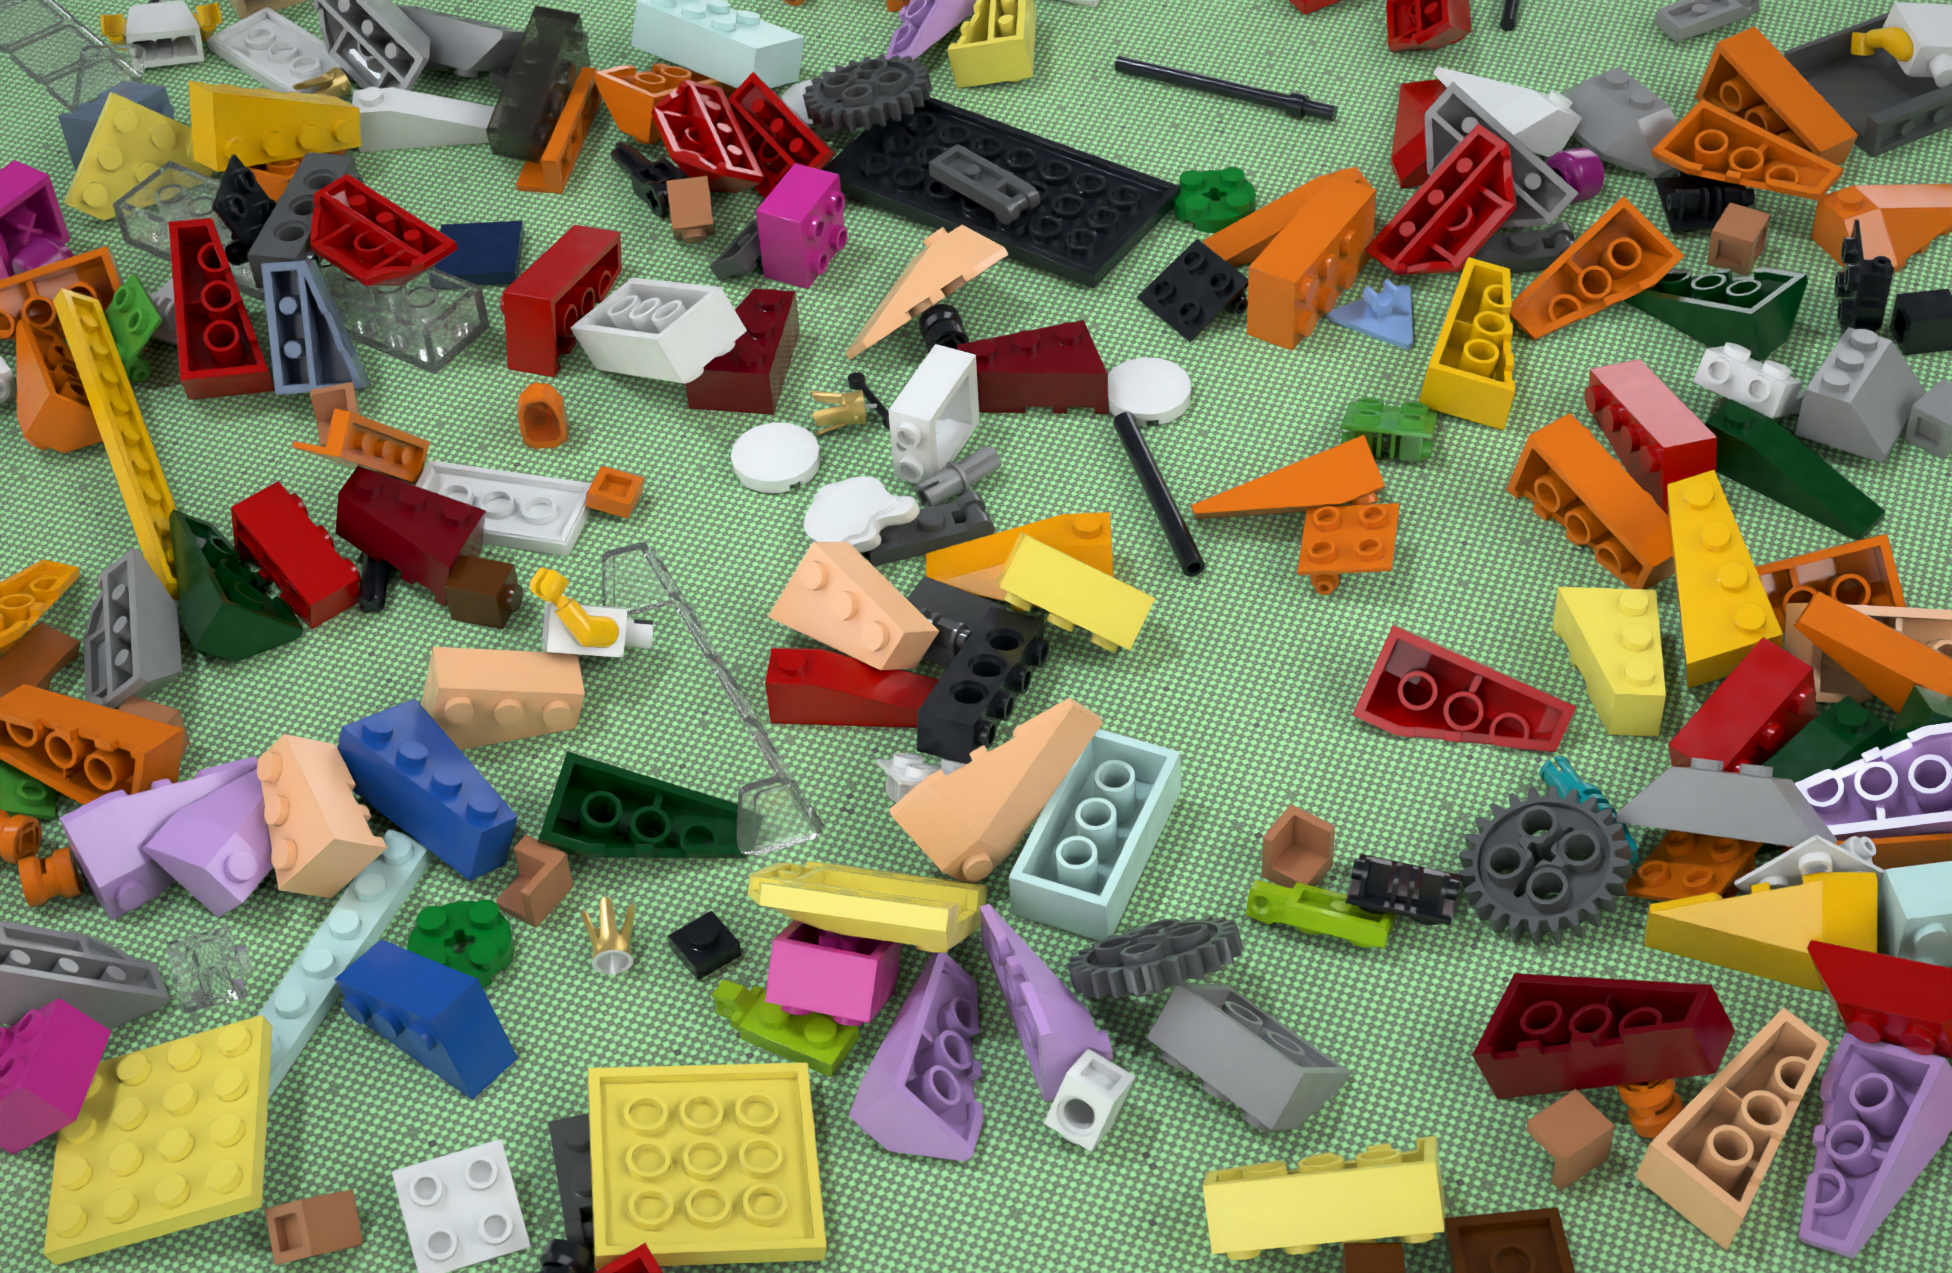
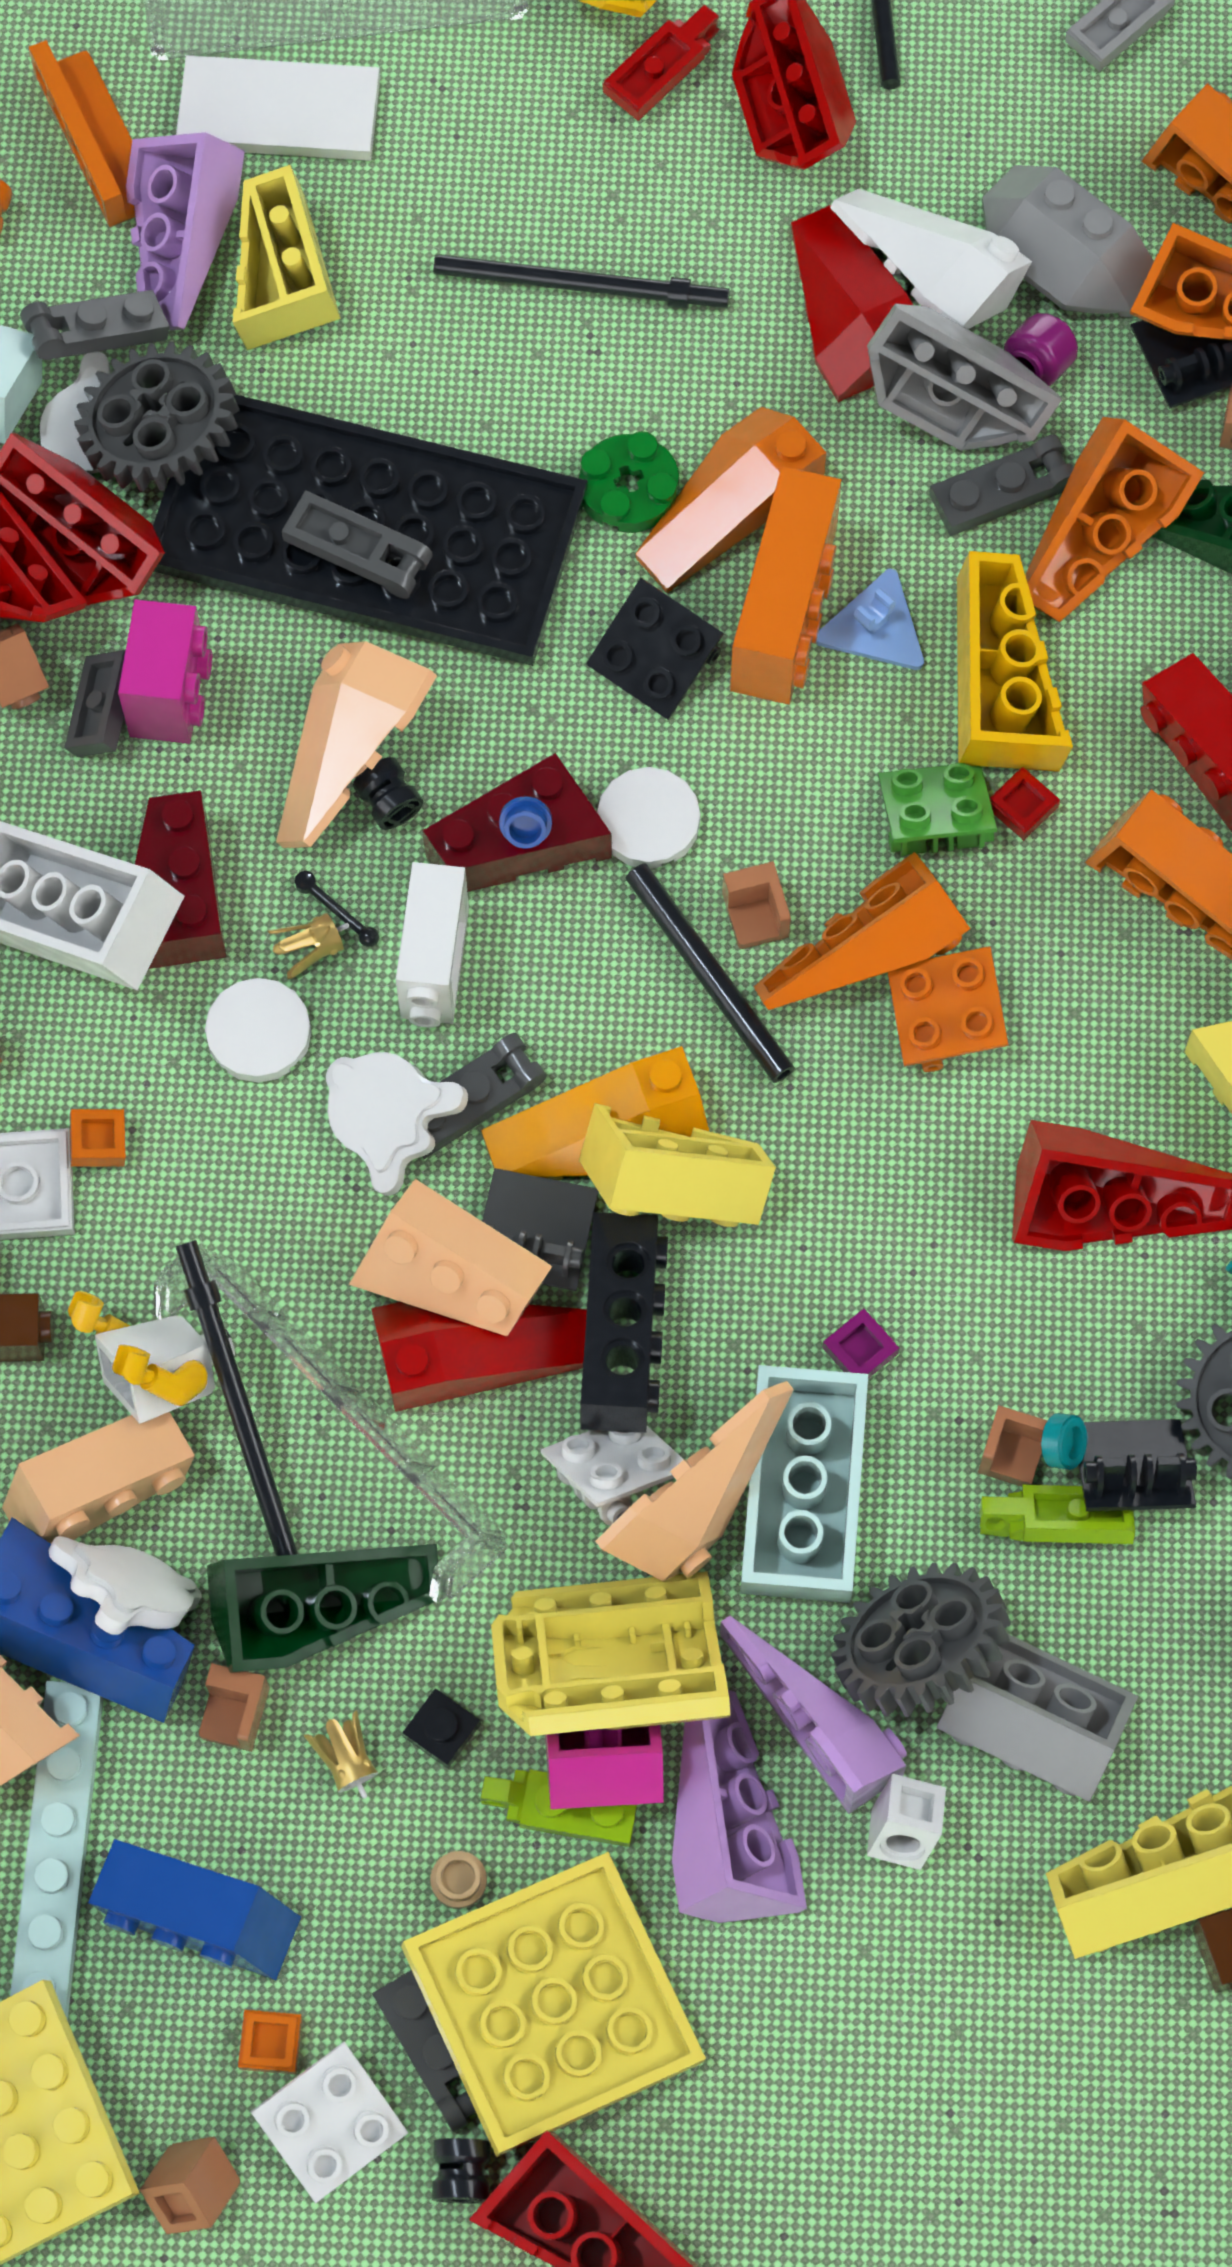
camera: 20 degrees left, 25 degrees up
green plate [407,900,514,989] -> none
light grey axle [915,447,1001,508] -> none
red wedge [1364,124,1516,275] -> none
none -> dark grey plate [20,290,170,360]
none -> white tile [48,1536,202,1635]
none -> black bar [175,1240,298,1556]
none -> orange tile [238,2010,302,2075]
none -> tan plate [430,1851,487,1909]
none -> blue plate [499,797,552,848]
none -> nougat panel [722,861,791,949]
none -> magenta plate [822,1308,899,1379]
none -> red tile [989,766,1060,841]
none -> teal tile [1041,1413,1088,1470]

